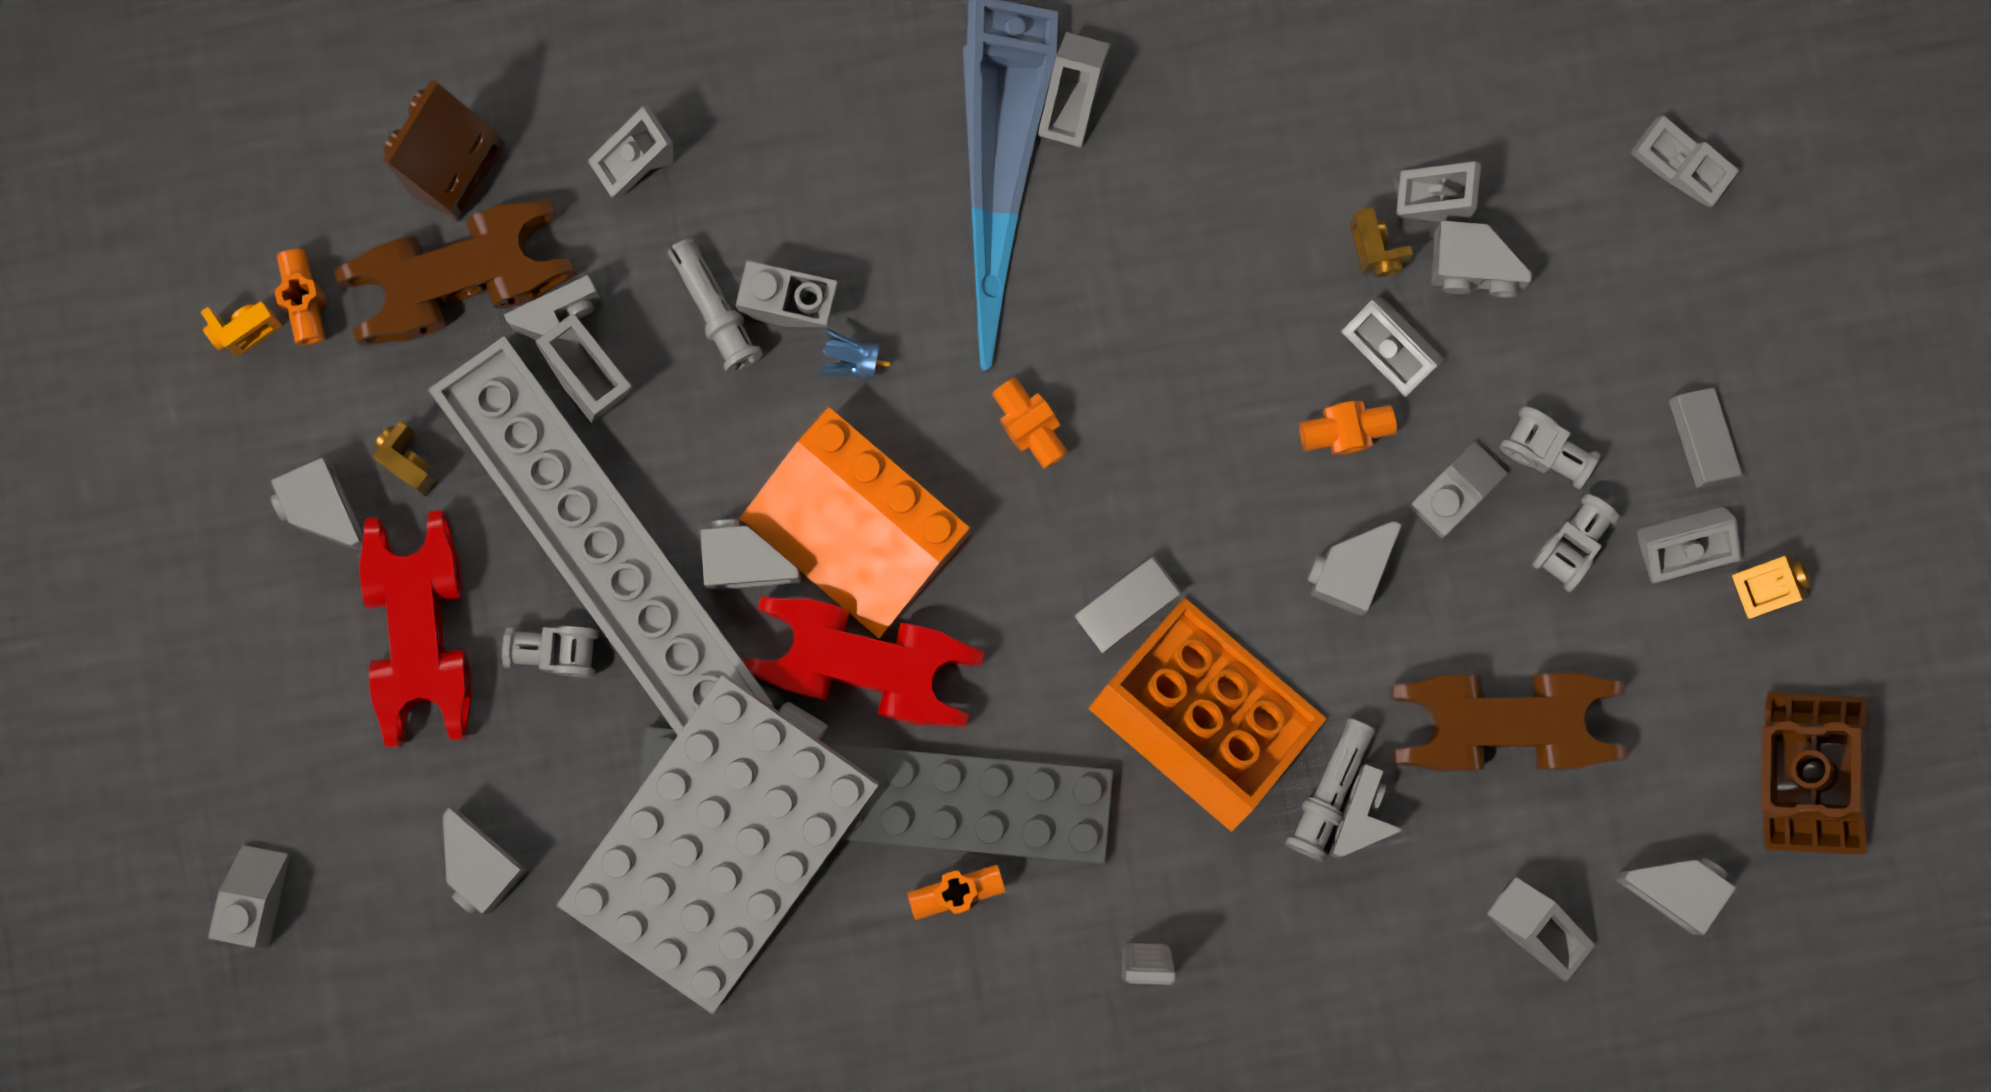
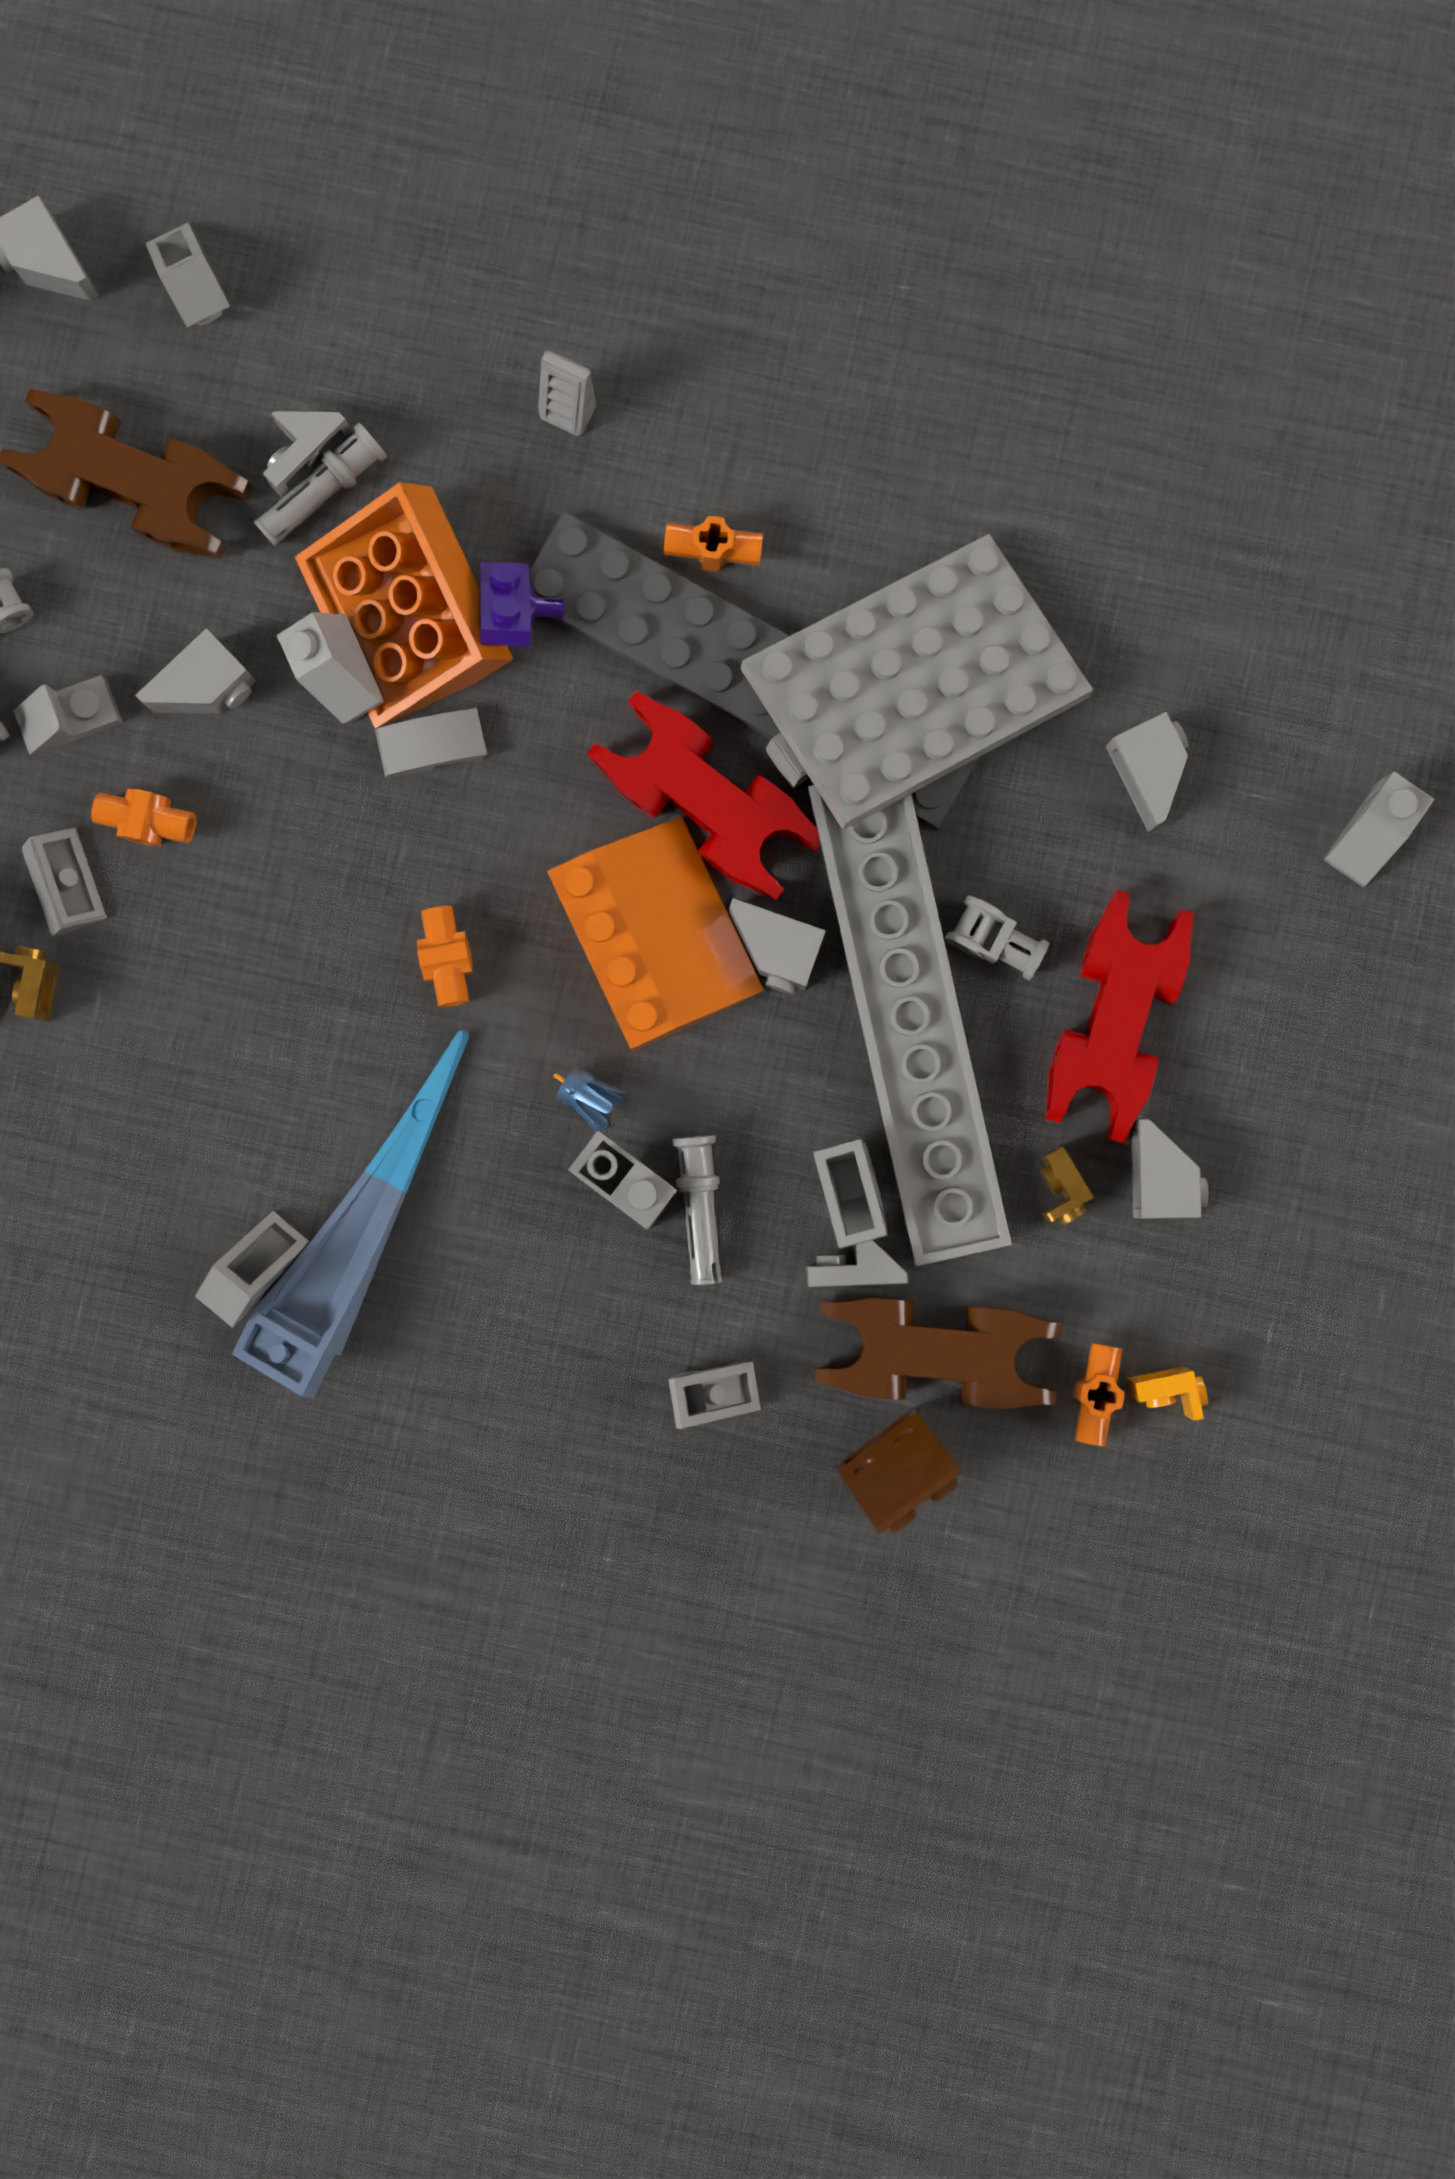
camera: 155 degrees left, 5 degrees up
none -> light grey slope [277,612,384,724]
none -> dark purple plate [479,562,564,646]

